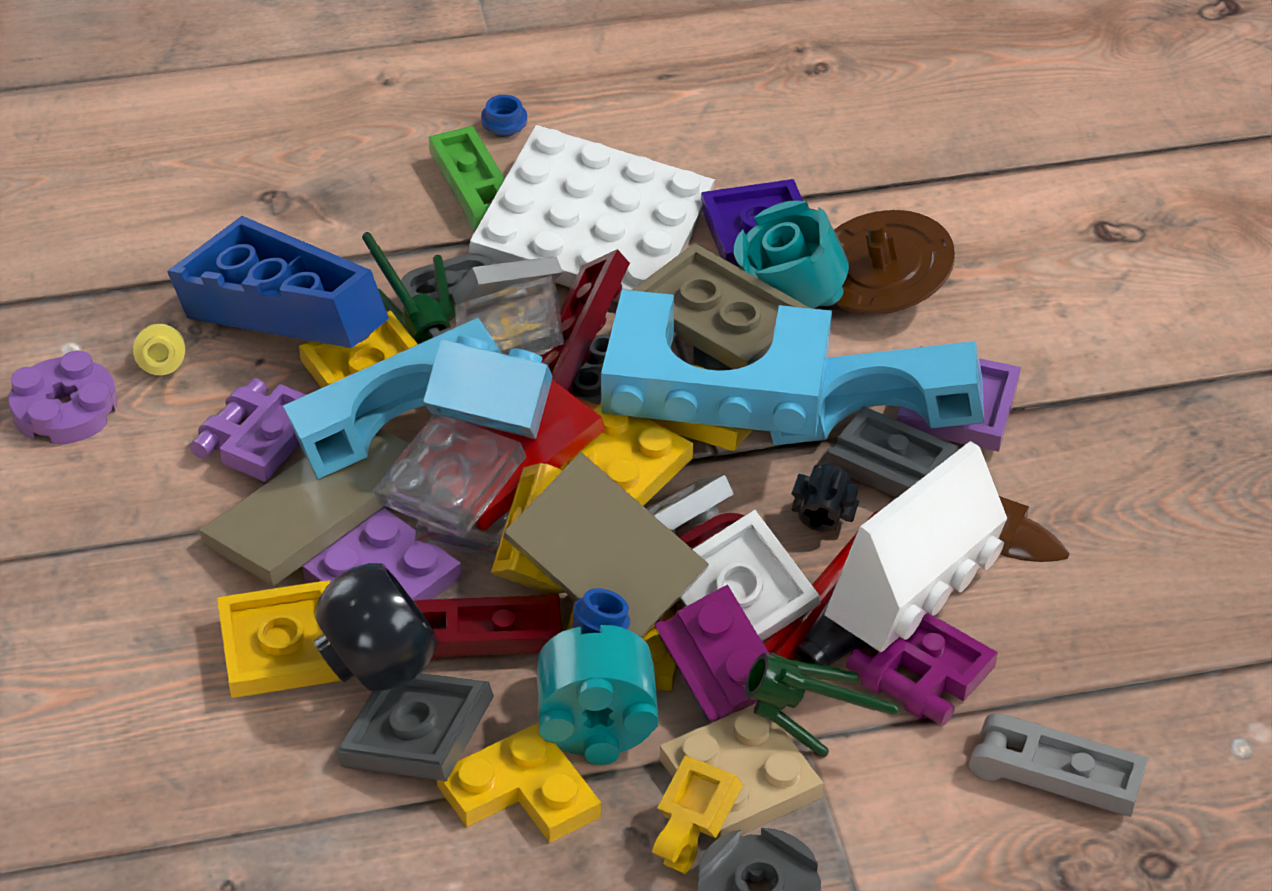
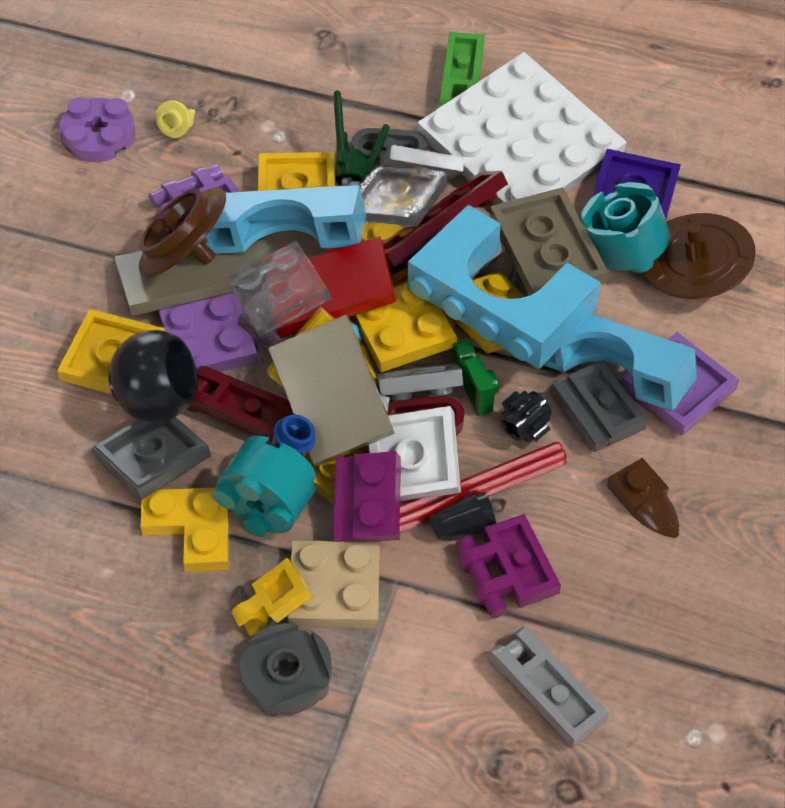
camera: 30 degrees right, 10 degrees up
blue wedge [167,216,389,348] -> none
medium azure brick [423,336,553,439] -> none
blue plate [481,95,527,137] -> none
dark green plant [745,653,900,757] -> none
white slope [824,441,1007,652] -> none
none -> reddish brown piece [139,187,226,277]
none -> green plate [452,339,499,416]

